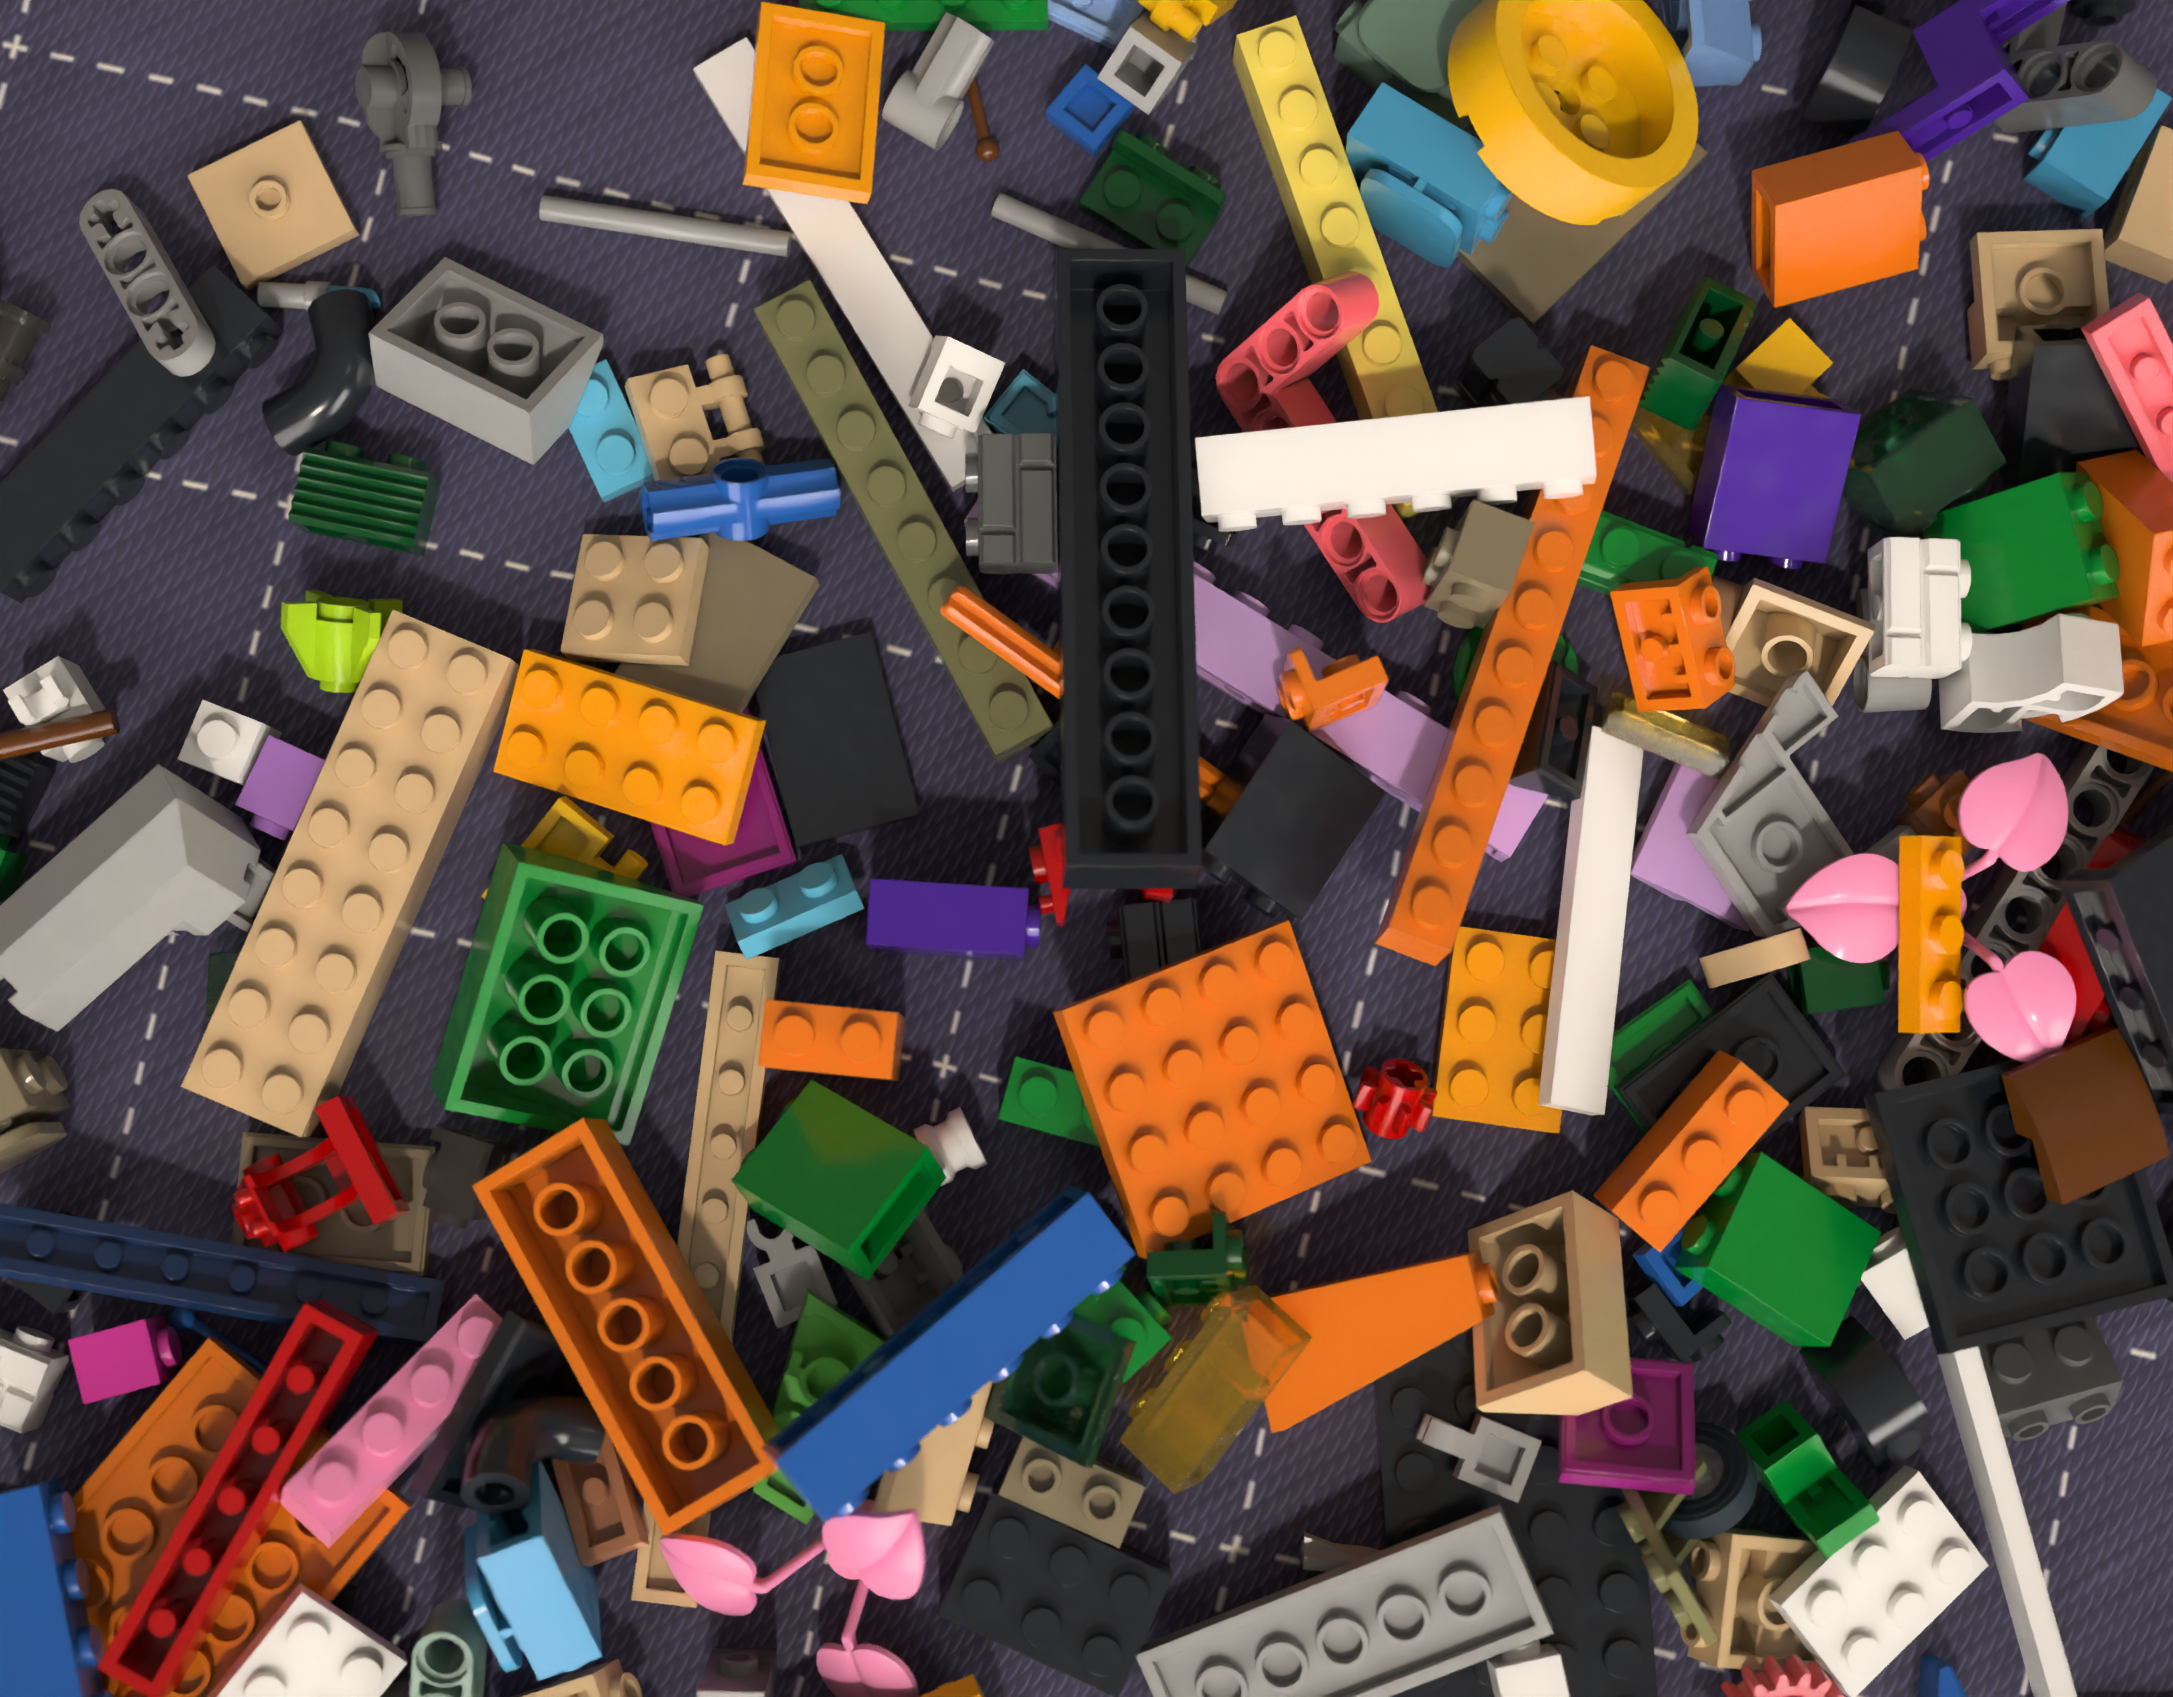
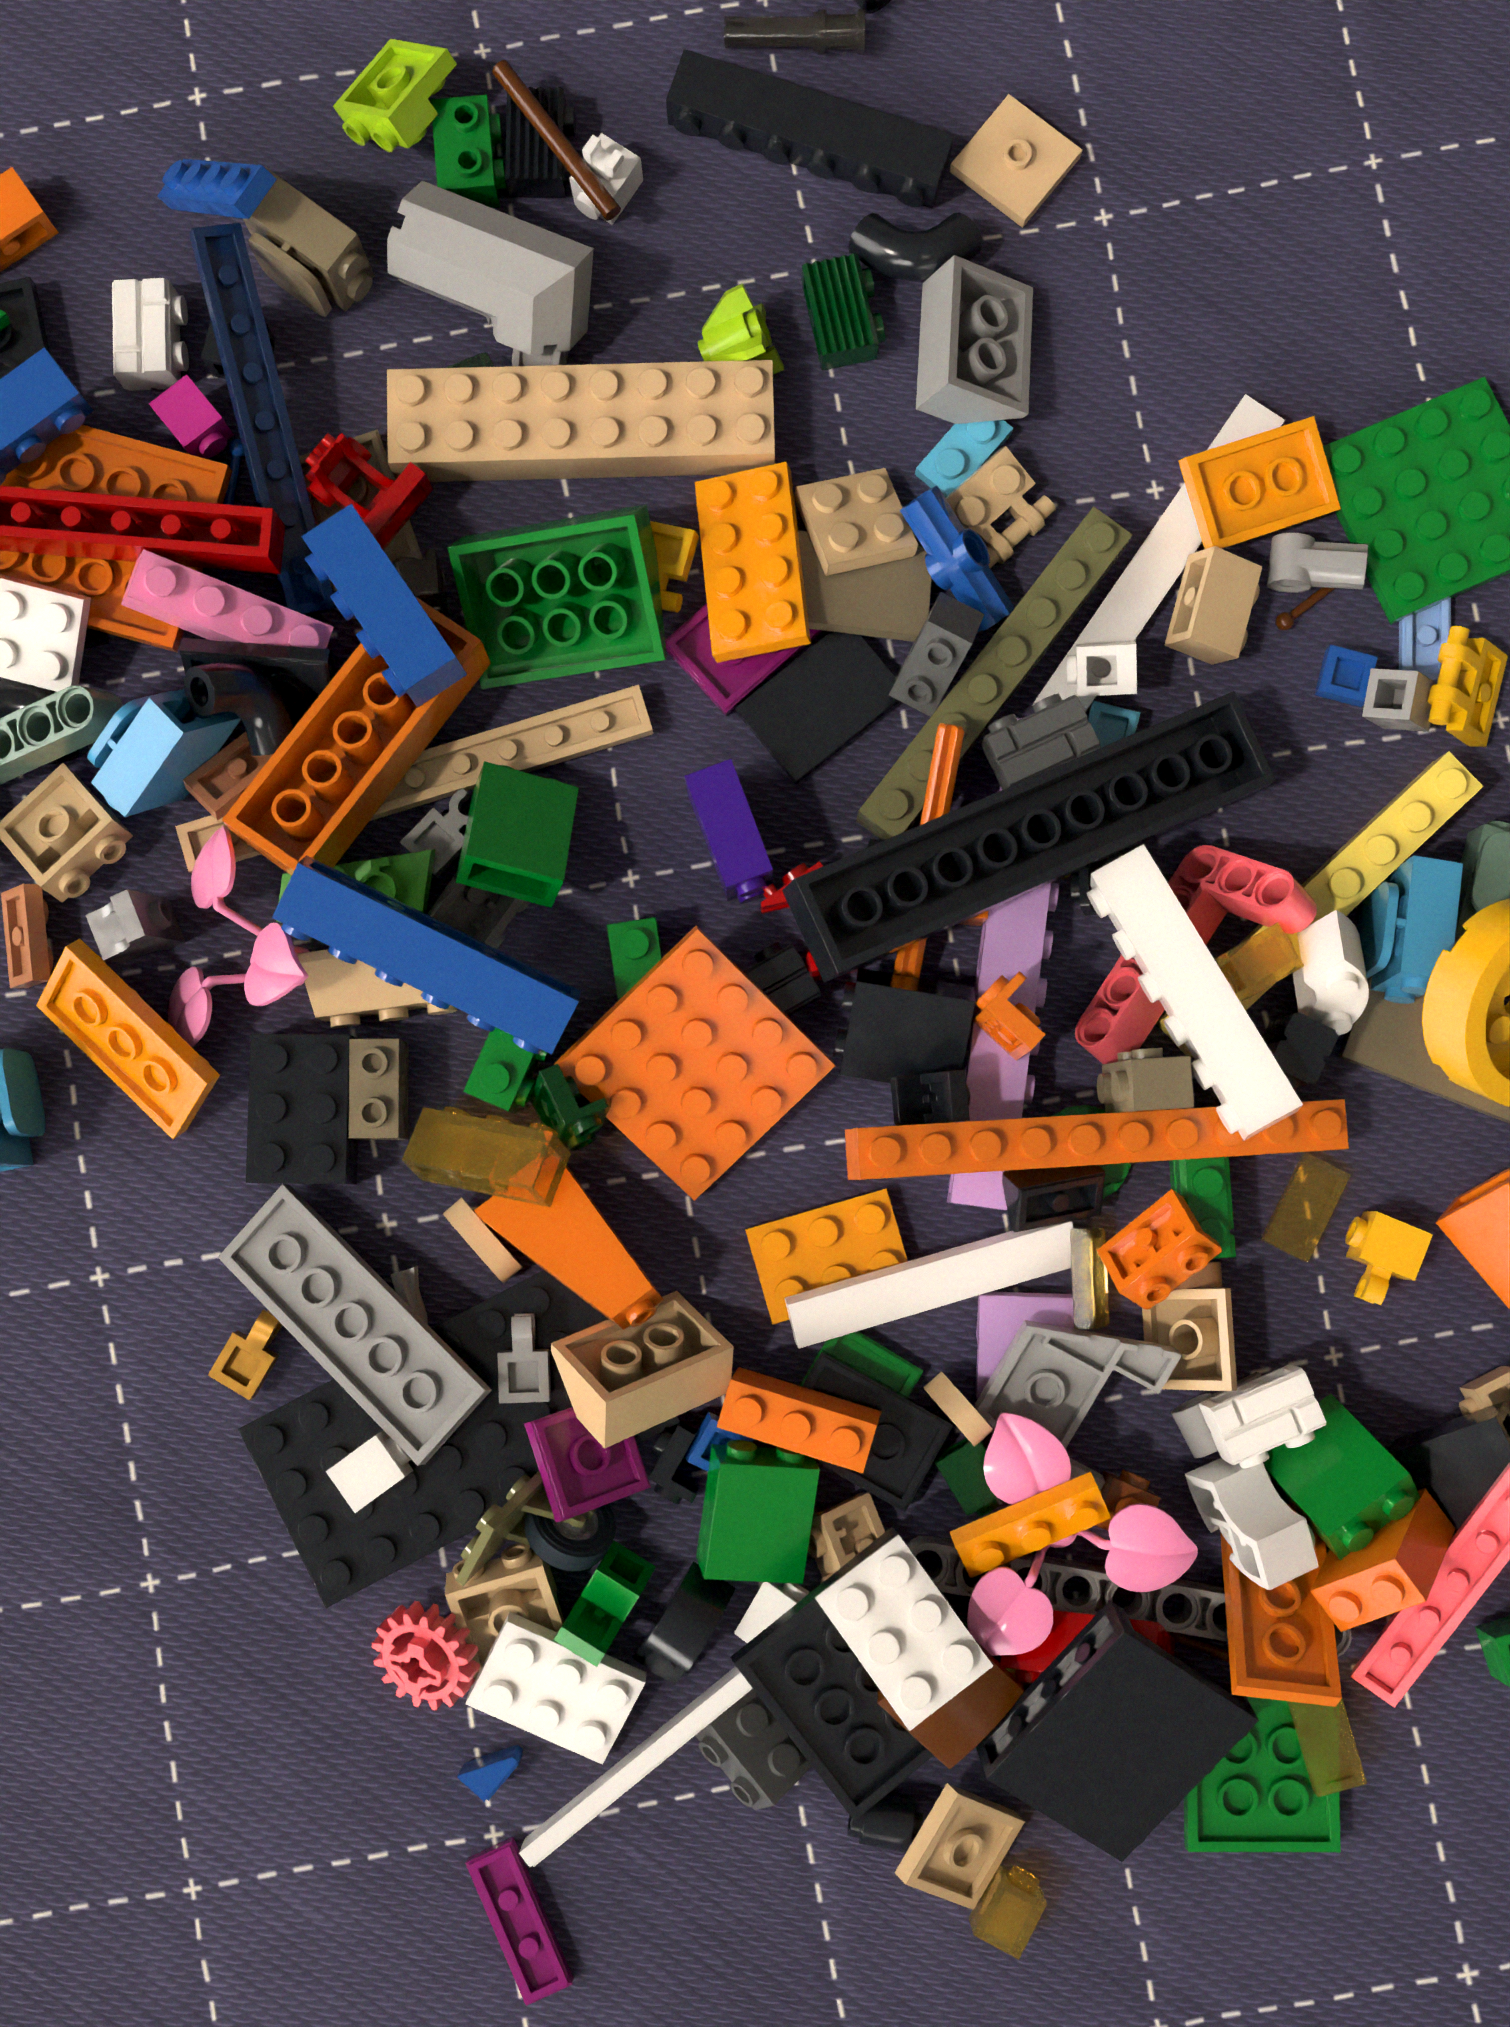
camera: 75 degrees right, 0 degrees up
light grey beam [79,189,216,377] -> none
white brick [178,699,282,786] -> none
medium lavender brick [235,735,326,841] -> none
light grey piece [257,281,380,312] -> none
dark grey pin [355,31,472,217] -> none
light grey bar [539,195,791,257] -> none
medium azure plate [725,854,865,960] -> none
orange brick [758,1000,906,1082] -> none
white wheel [914,1107,988,1187] -> none
clear green slope [984,1312,1136,1468] -> none
light grey bar [991,192,1229,315] -> none
dark green bracket [1079,129,1227,270] -> none
red gear [1353,1059,1438,1139] -> none
dark green brick [1639,277,1757,430] -> none
dark purple brick [1686,384,1861,569] -> none
clear green slope [1842,389,2007,536] -> none
none -> blue brick [301,504,467,708]
none -> tan beam [443,1197,522,1284]
none -> white plate [814,1534,993,1731]
none -> dark grey brick [889,592,984,717]
none -> black bracket [890,1070,970,1126]
none -> tan brick [1164,546,1262,665]
none -> clear yellow brick [1215,922,1304,1001]
none -> white brick [1293,910,1369,1035]

